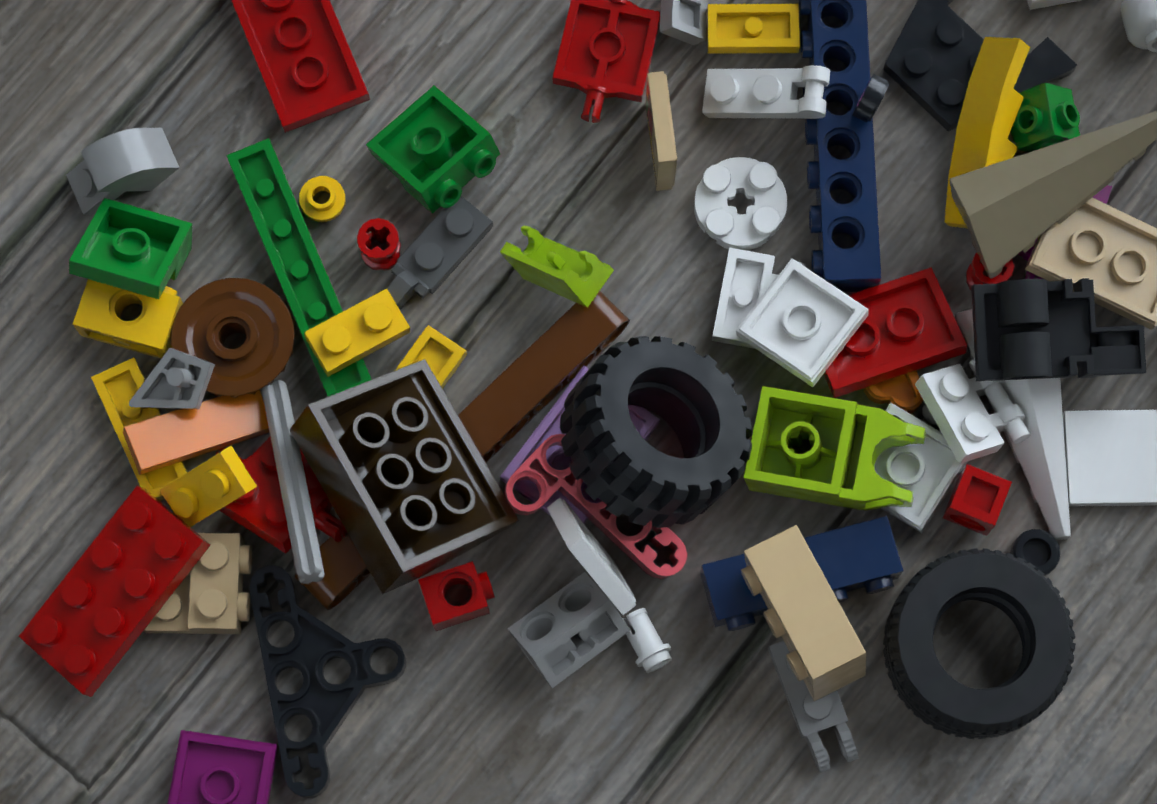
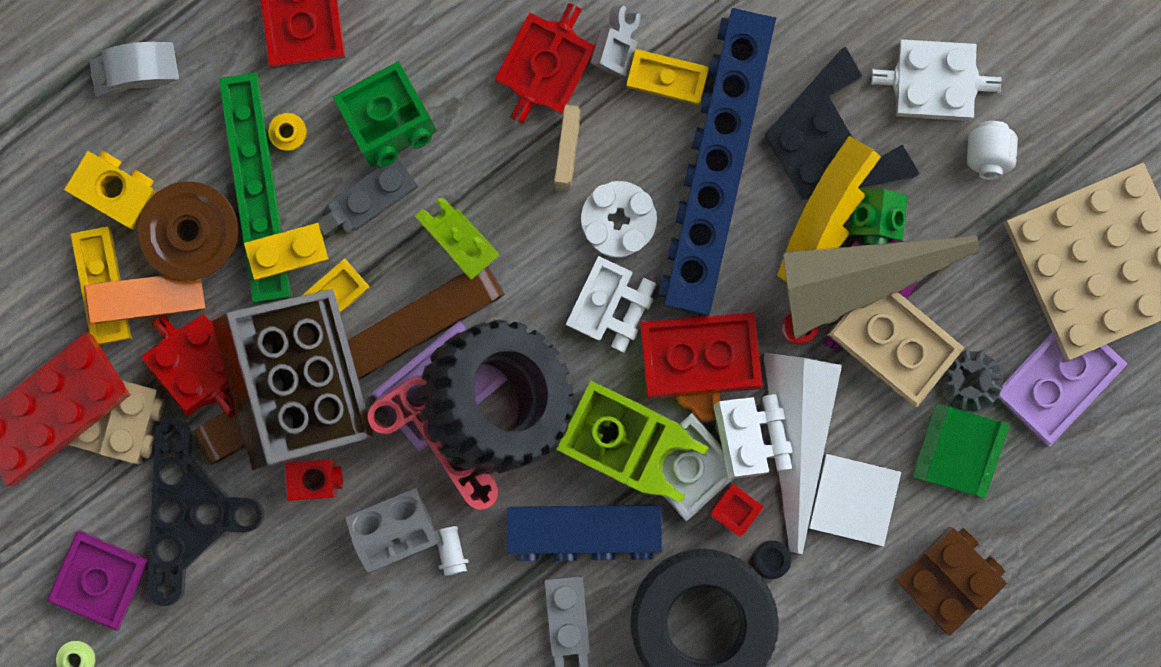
camera: 15 degrees right, 10 degrees up
green plate [69,198,192,299] -> none
light grey piece [129,348,215,409] -> none
yellow plate [160,446,257,527] -> none
light grey axle [261,380,325,584] -> none
red bush [357,218,401,271] -> none
white tile [547,498,636,615] -> none
white plate [702,65,831,119] -> none
white tile [736,258,869,387] -> none
tan wedge [741,525,866,701] -> none
black tile [852,74,889,123] -> none
black plate [971,278,1146,381] -> none

